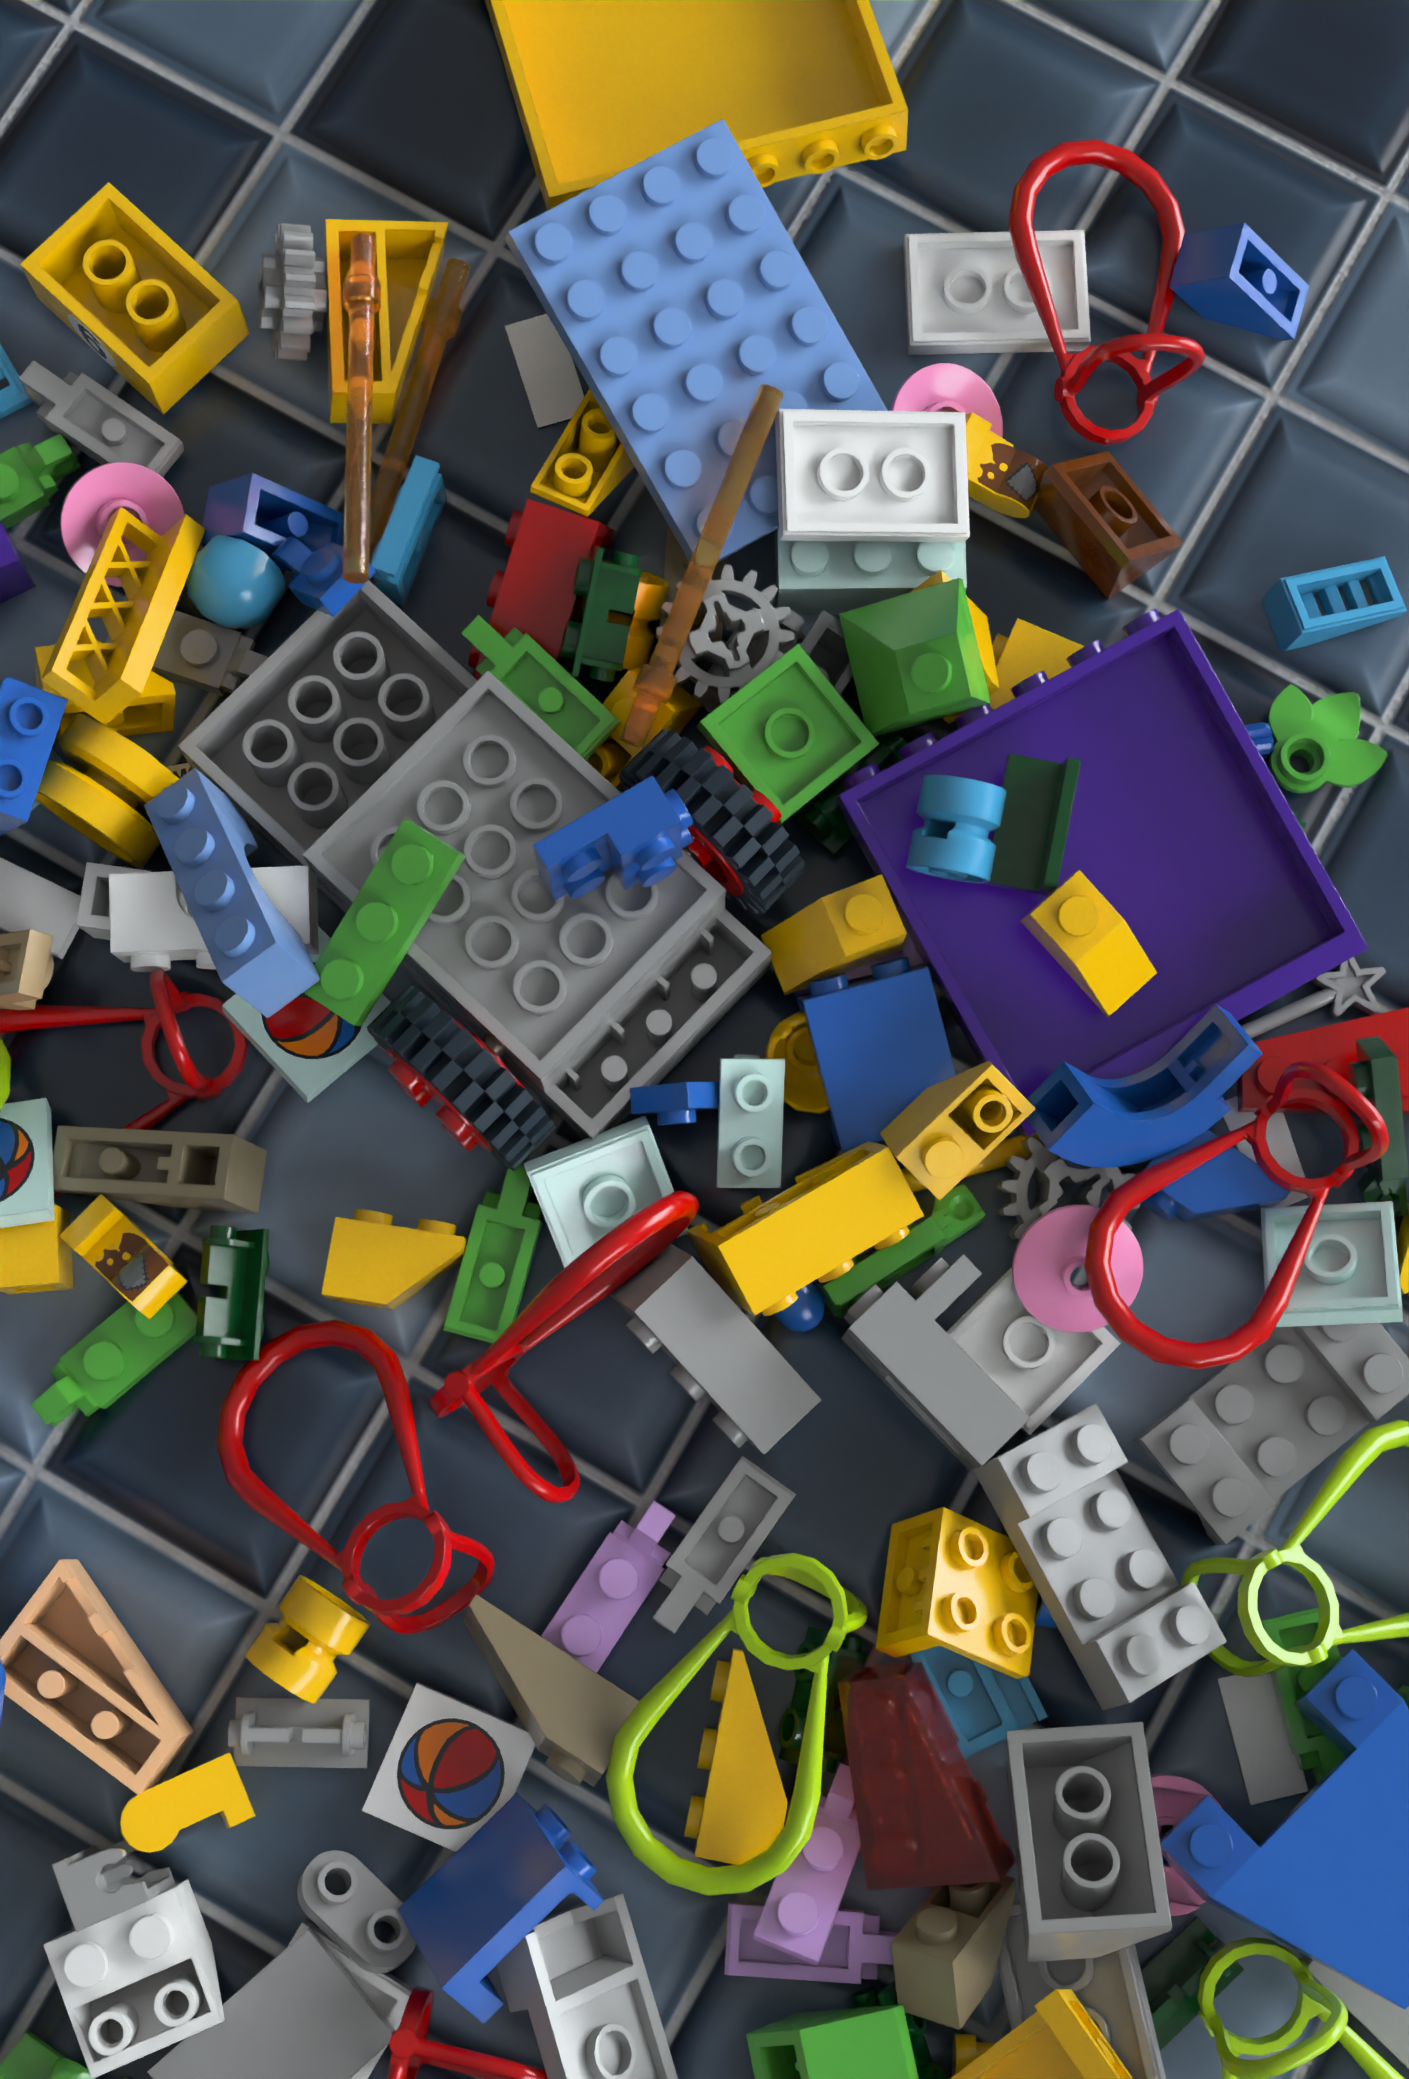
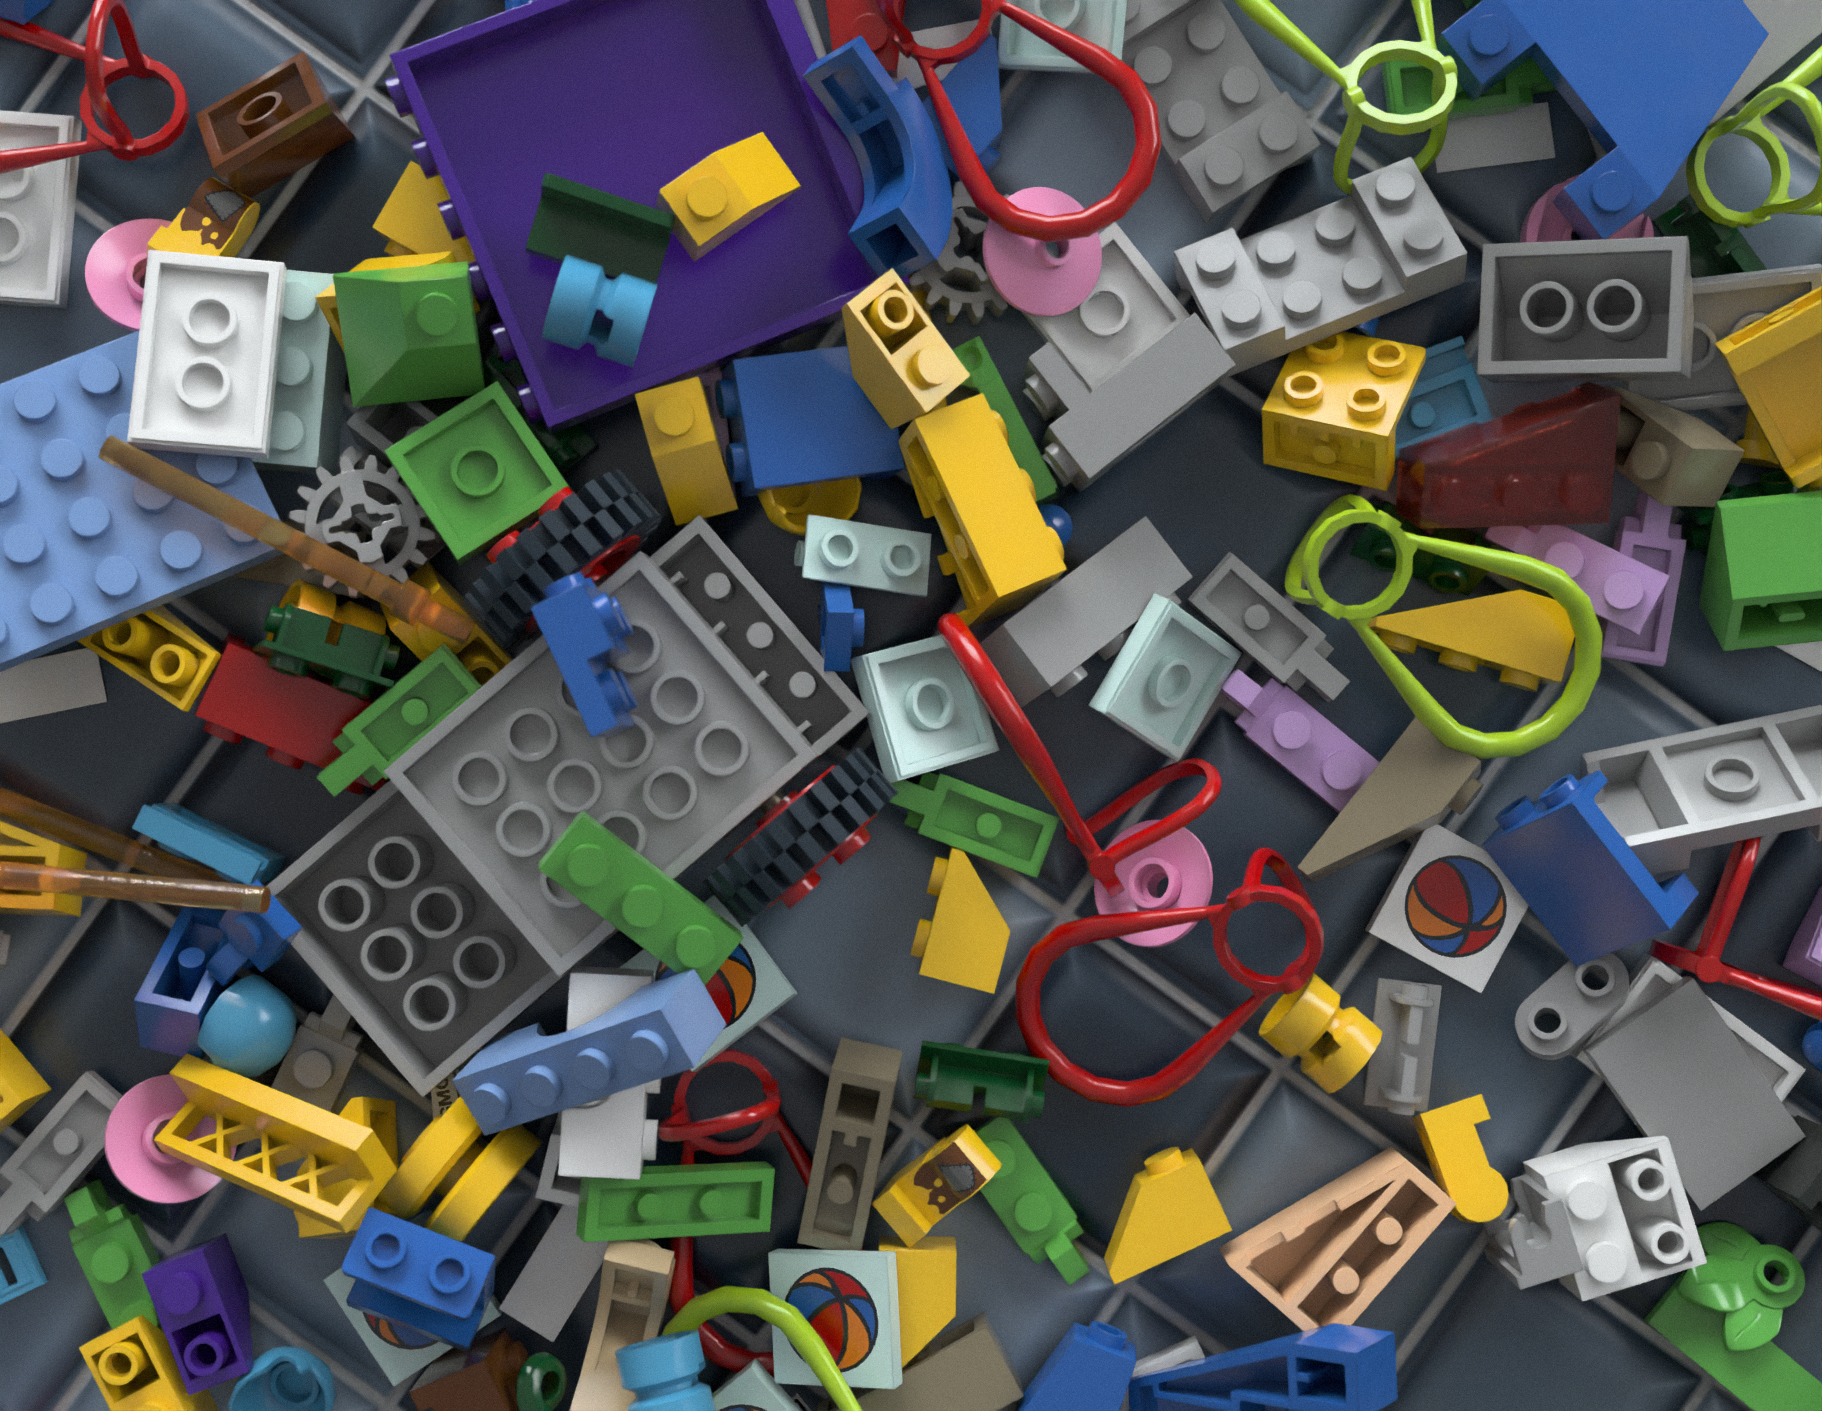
camera: 80 degrees left, 10 degrees up
none -> bright green plate [576,1161,775,1242]
none -> light aqua tile [1088,593,1242,762]
none -> bright pink dish [1094,820,1213,947]
none -> yellow slope [1104,1147,1232,1285]

